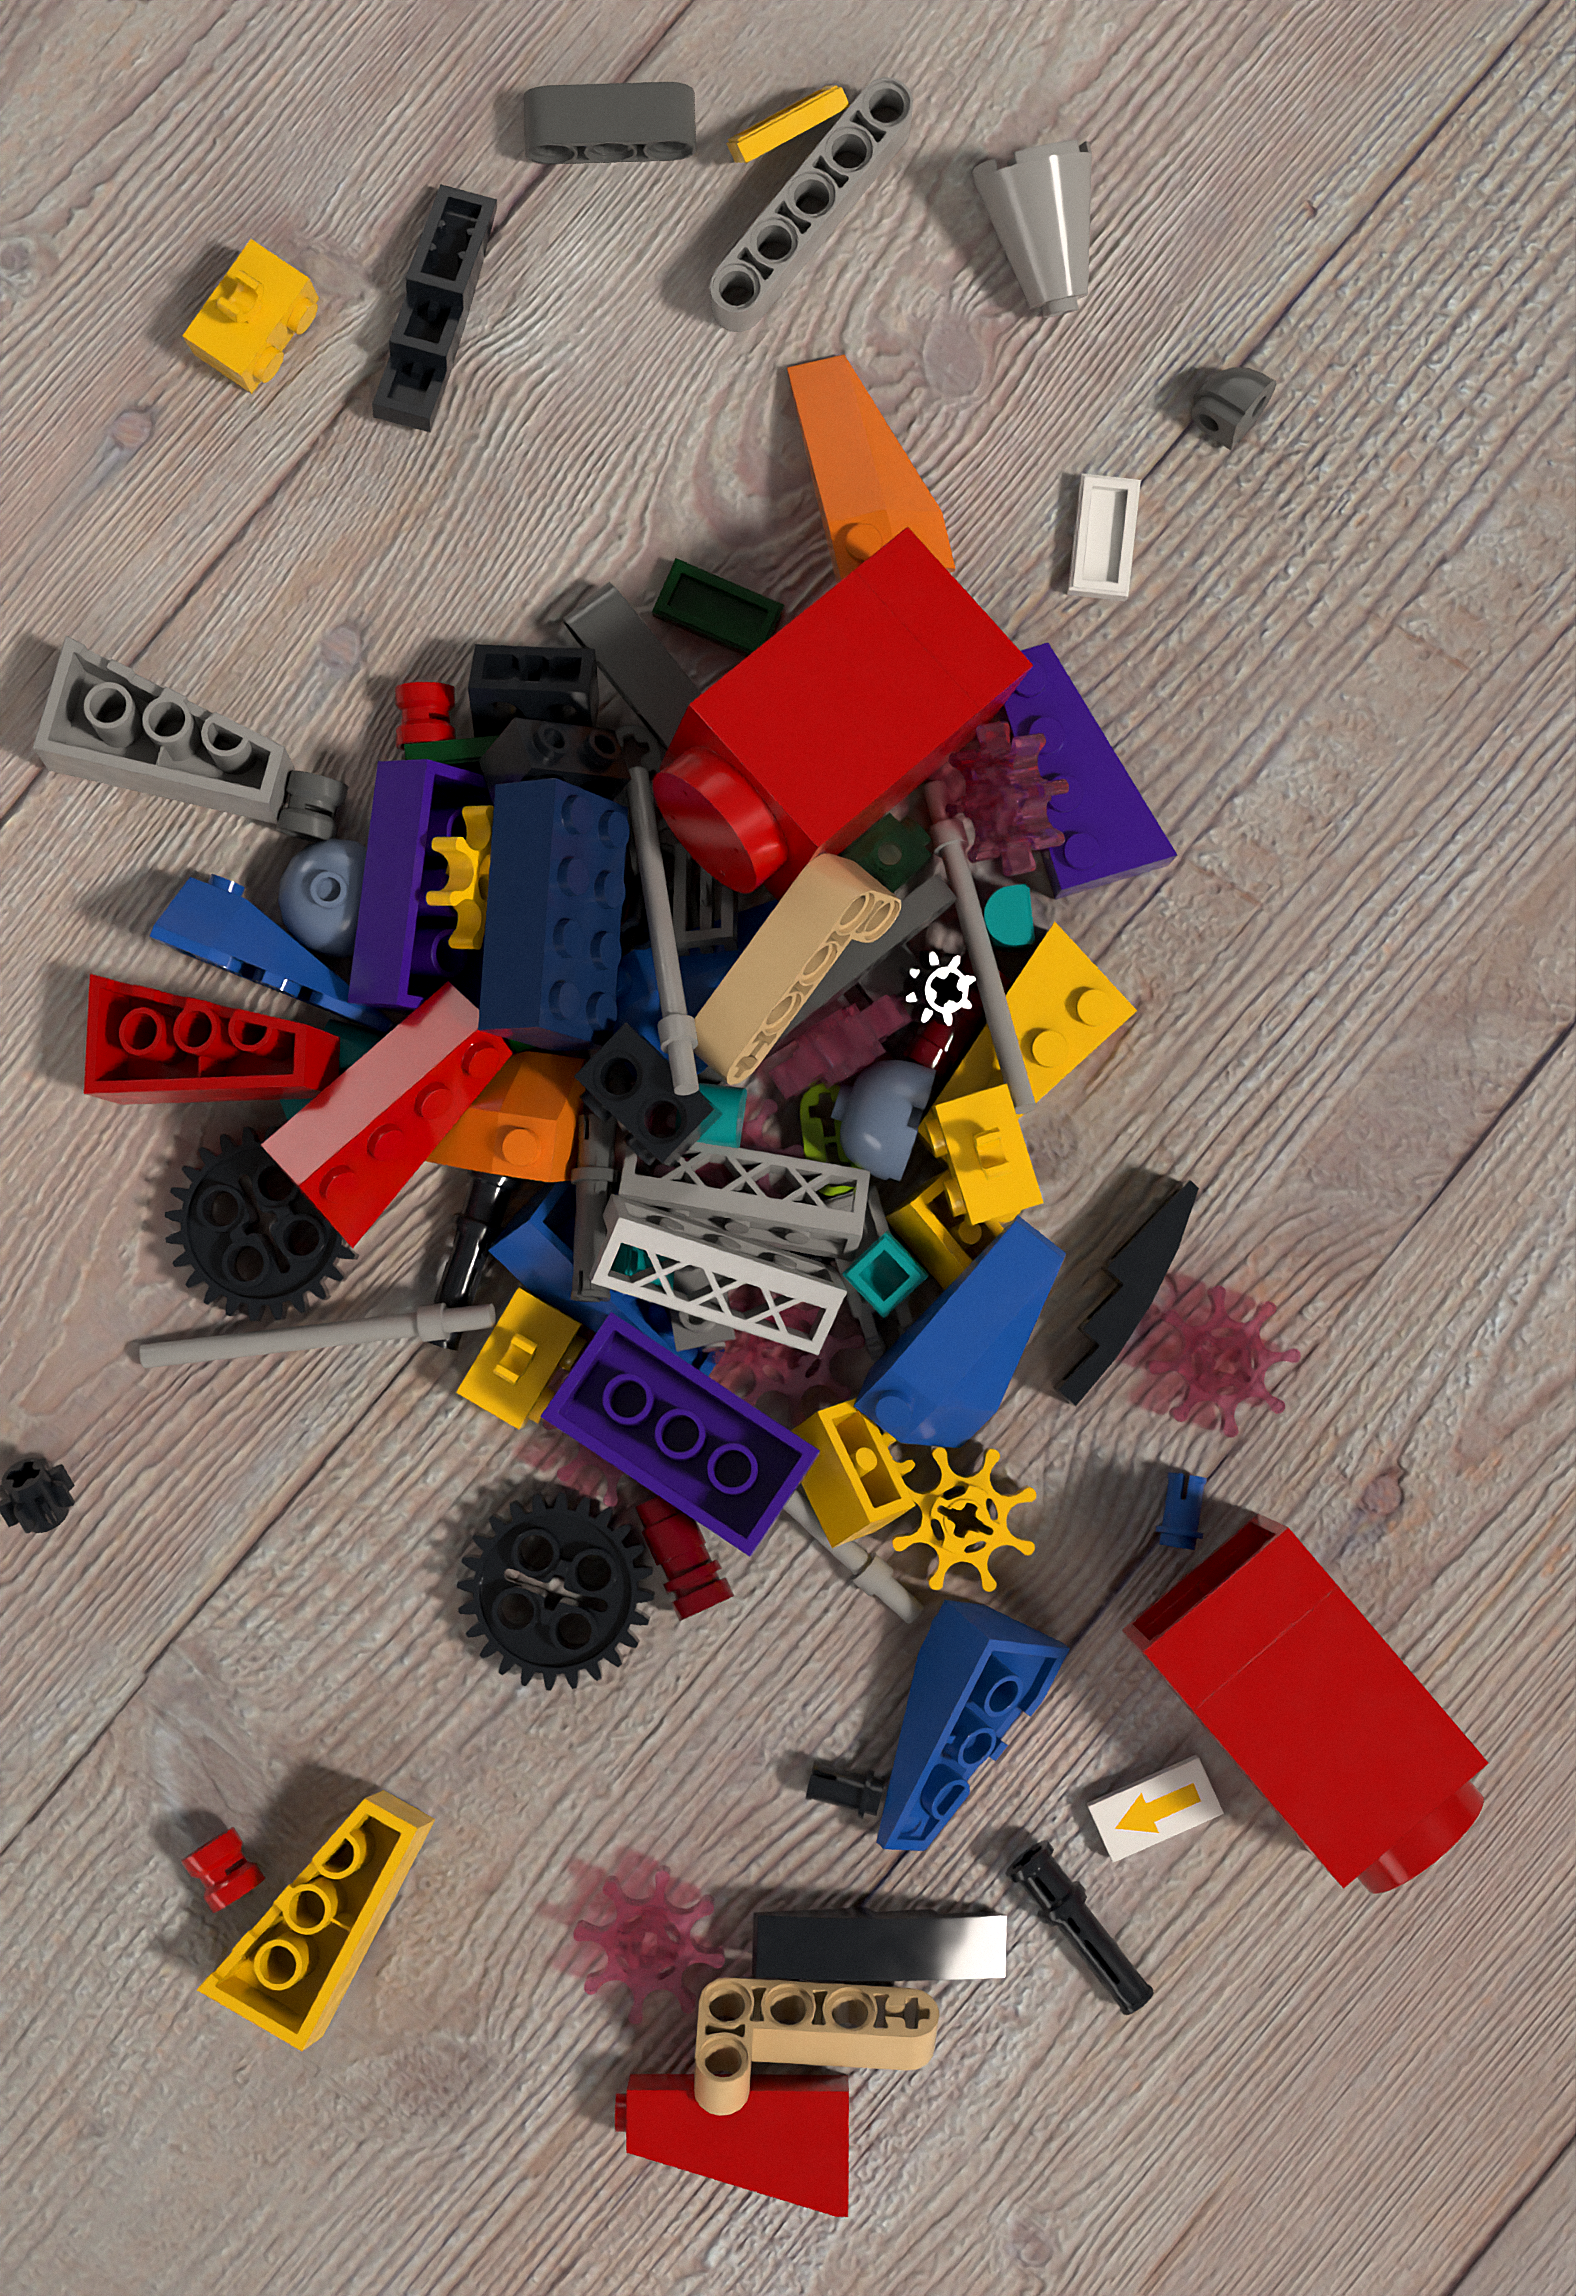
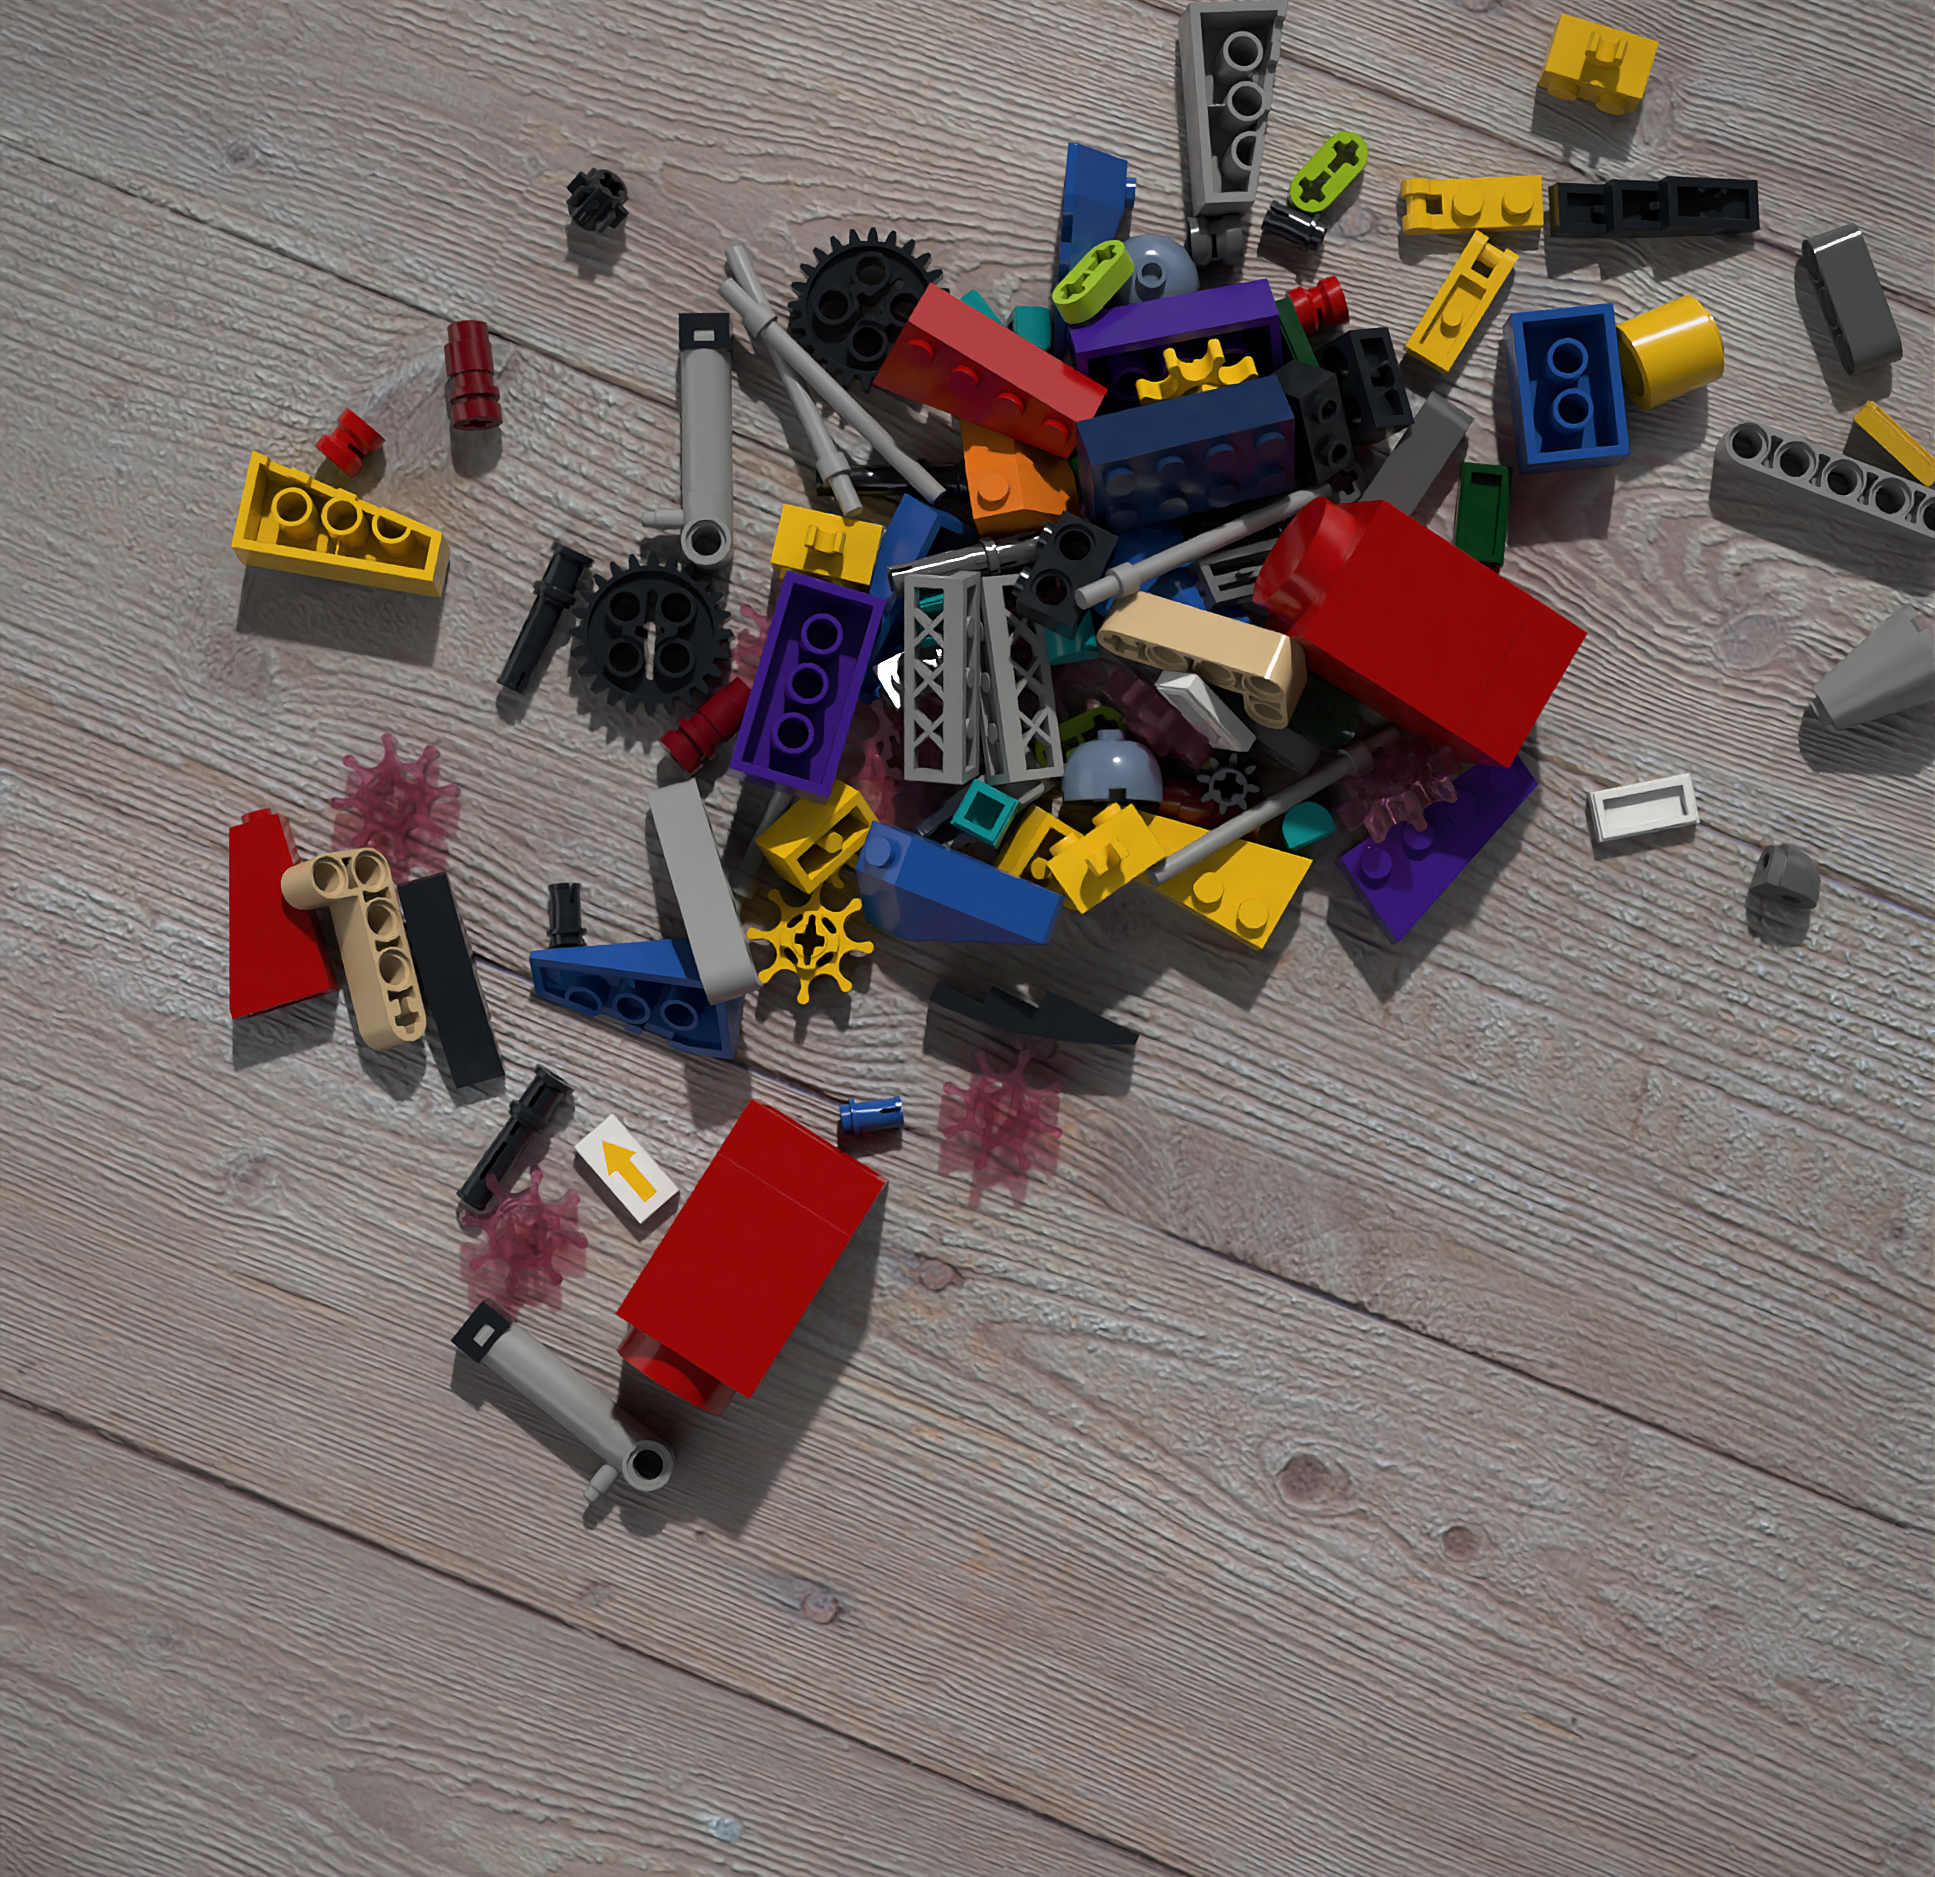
camera: 75 degrees right, 0 degrees up
red wedge [84,974,340,1105] -> none
orange wedge [787,354,956,583] -> none
none -> dark red axle [444,320,503,431]
none -> light grey piece [451,1298,677,1503]
none -> clear pink gear [460,1165,588,1294]
none -> black pin [496,541,595,696]
none -> light grey piece [641,313,735,573]
none -> light grey beam [647,777,761,1006]
none -> light grey bar [717,278,946,505]
none -> lime beam [1052,240,1135,324]
none -> white tile [1154,670,1257,752]
none -> black pin [1261,200,1329,253]
none -> lime beam [1287,131,1369,217]
none -> yellow plate [1400,175,1544,235]
none -> yellow plate [1403,230,1519,376]
none -> blue brick [1502,303,1630,476]
none -> yellow piece [1616,295,1725,411]

